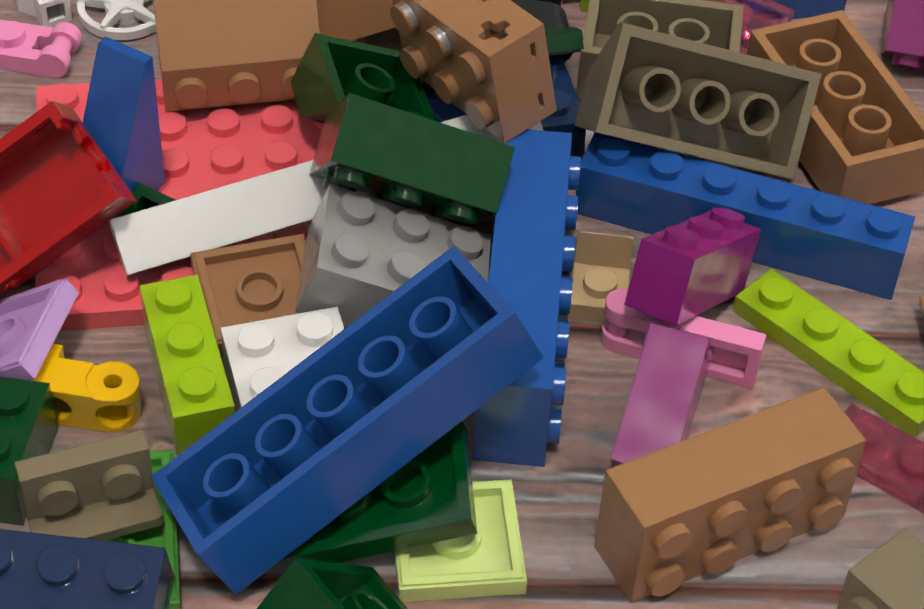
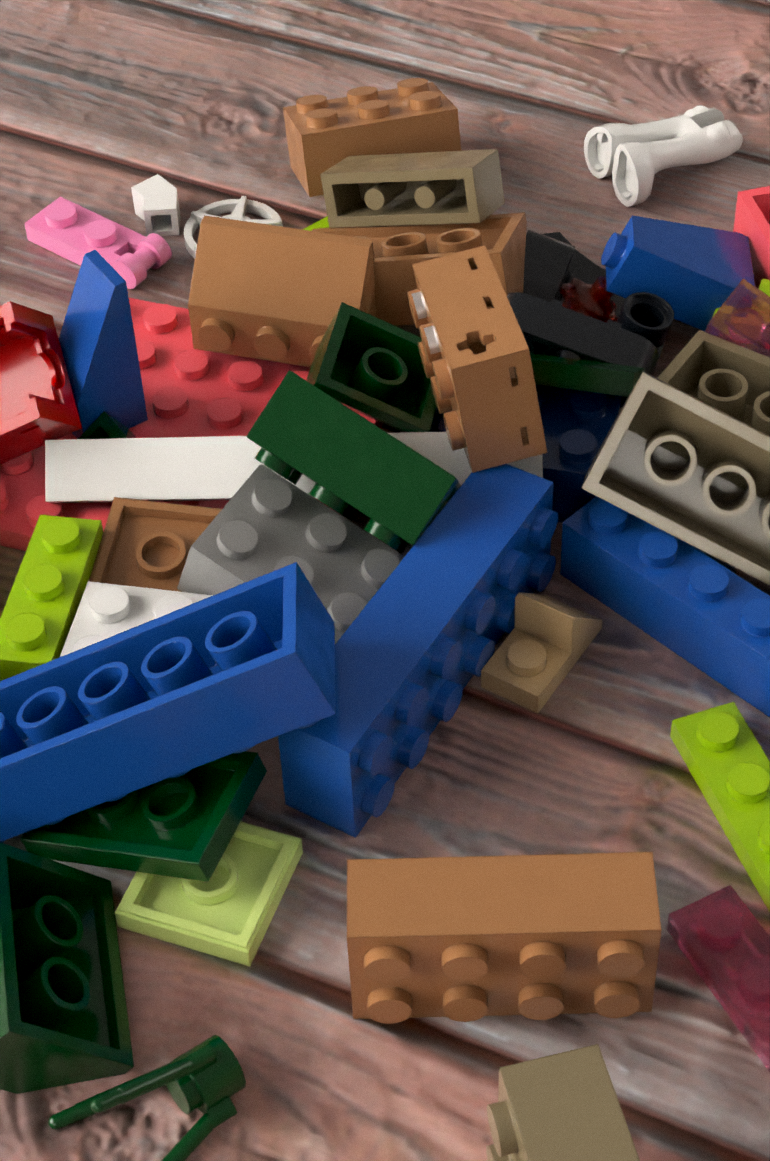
camera: 30 degrees right, 0 degrees up
bright pink plate [601,289,766,389] -> none
magenta slope [610,323,710,468] -> none
magenta brick [624,208,761,326] -> none

